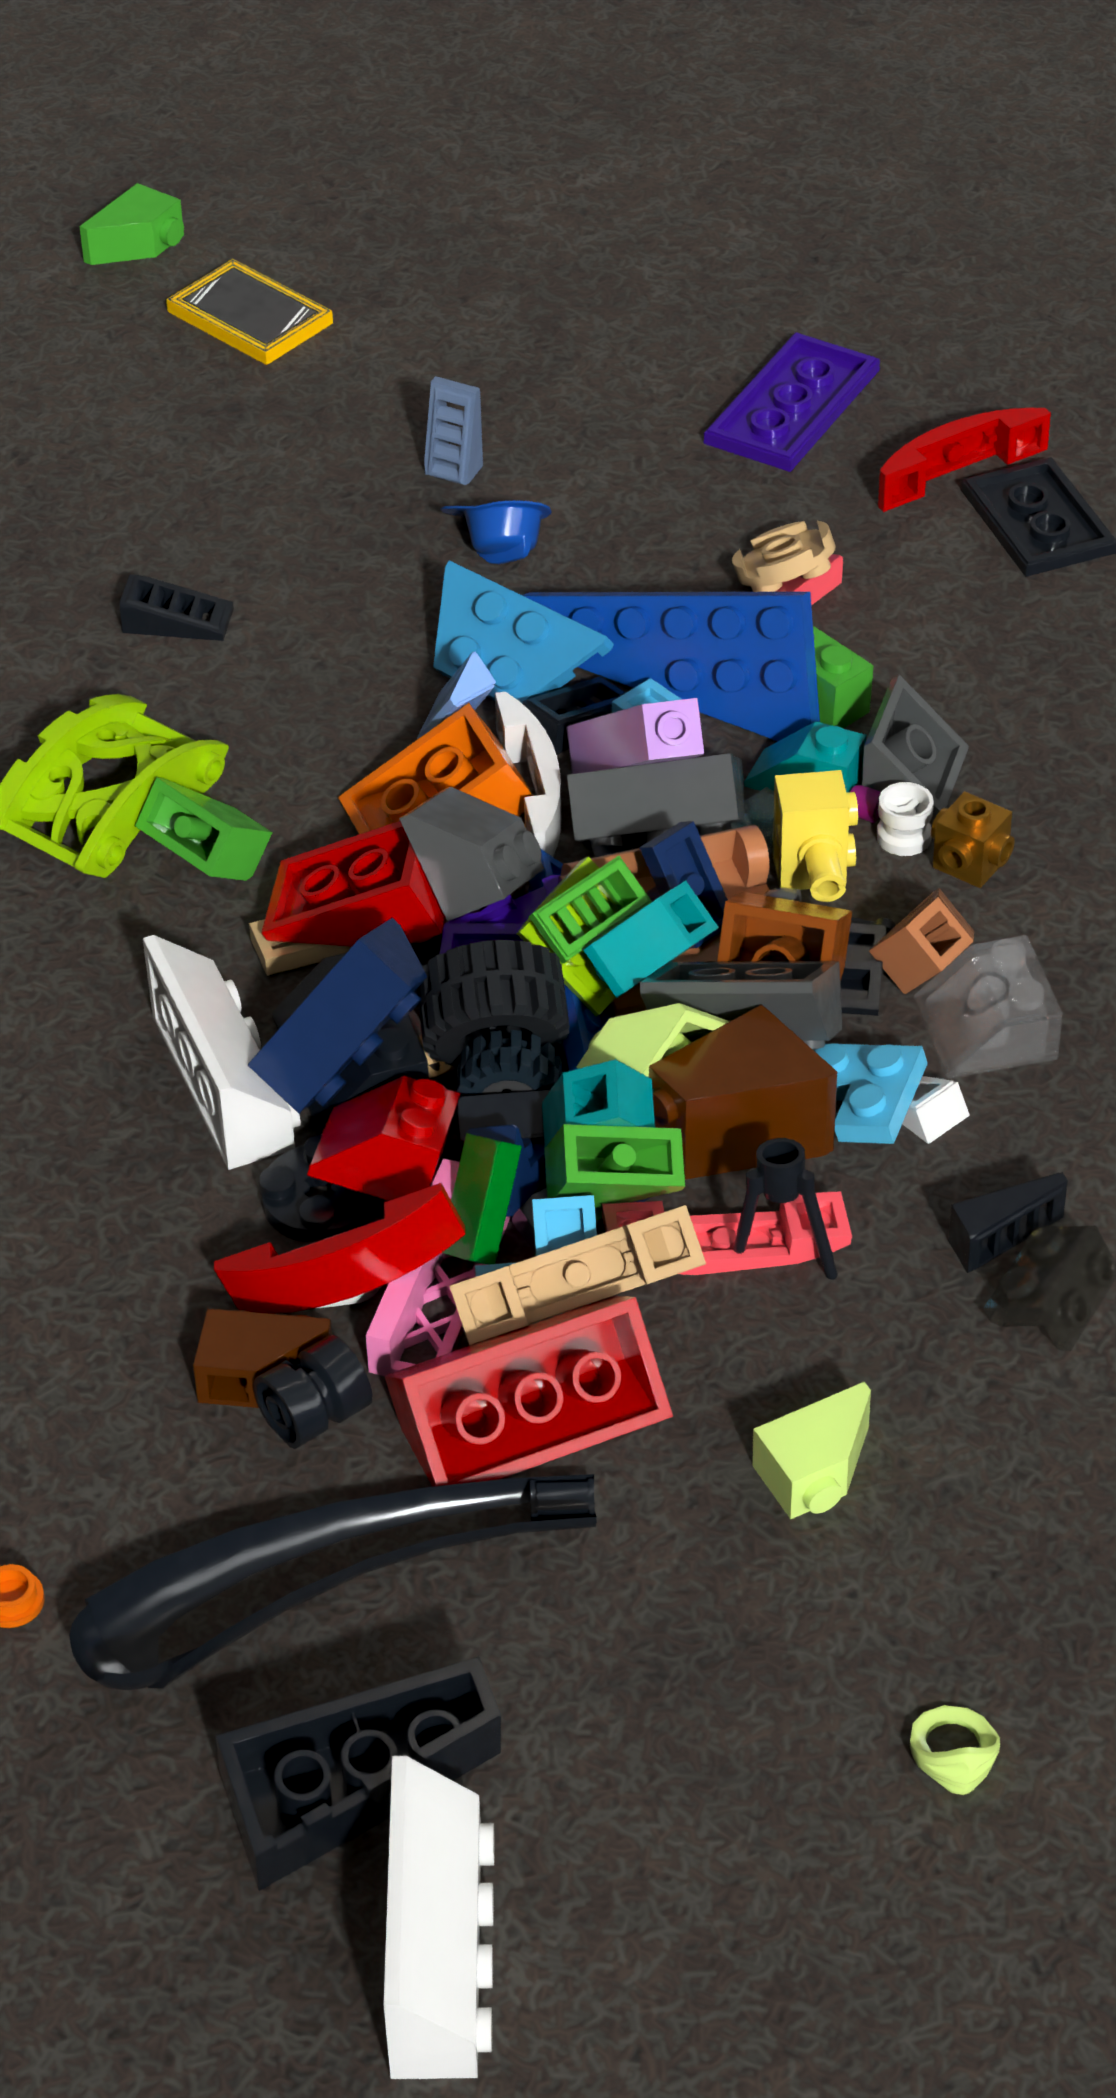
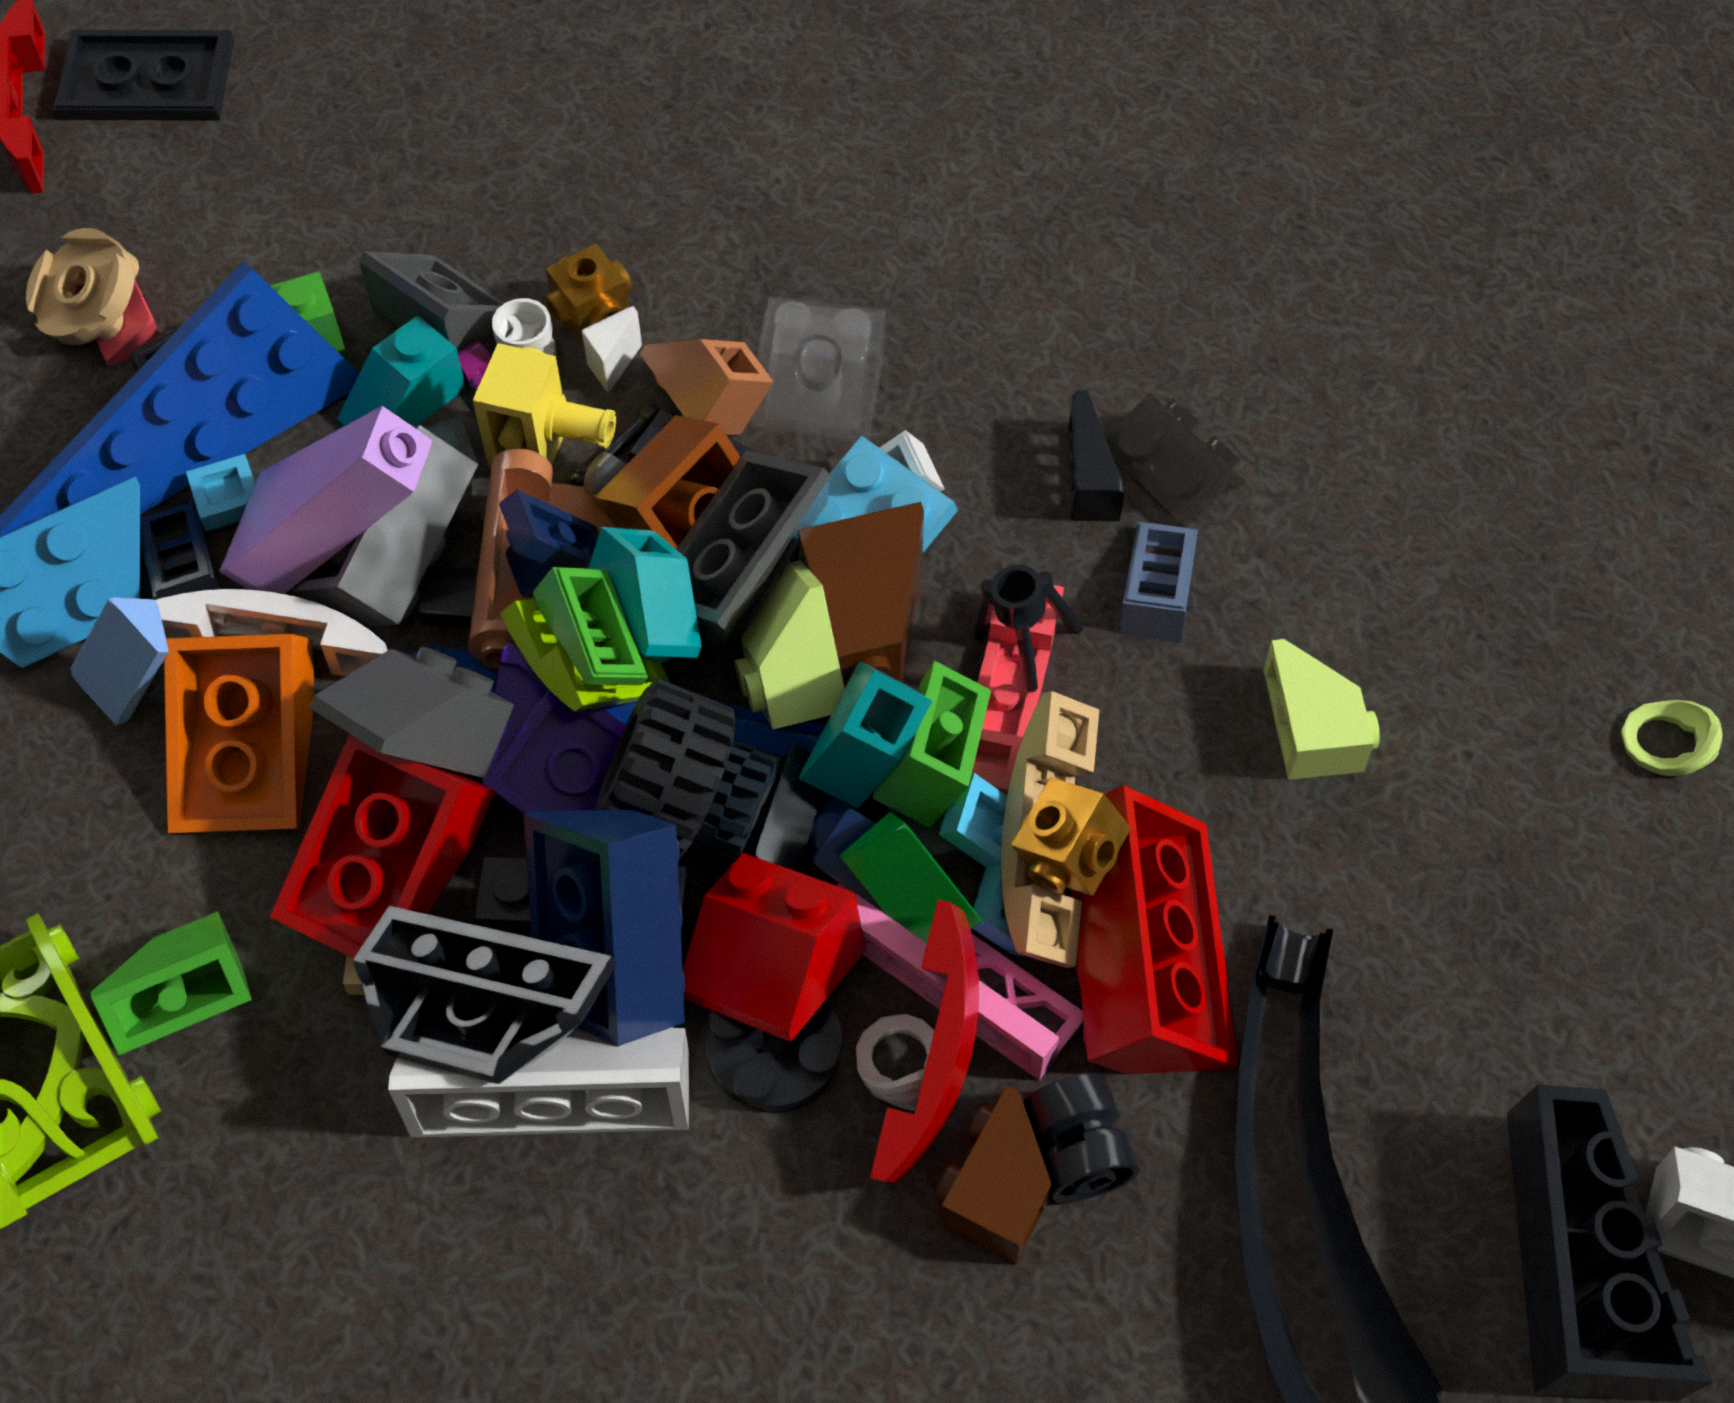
camera: 70 degrees left, 15 degrees up
none -> black wedge [353,906,617,1084]
none -> white slope [582,306,642,393]
none -> pearl gold brick [1011,777,1131,896]
none -> sand blue slope [1120,522,1198,644]

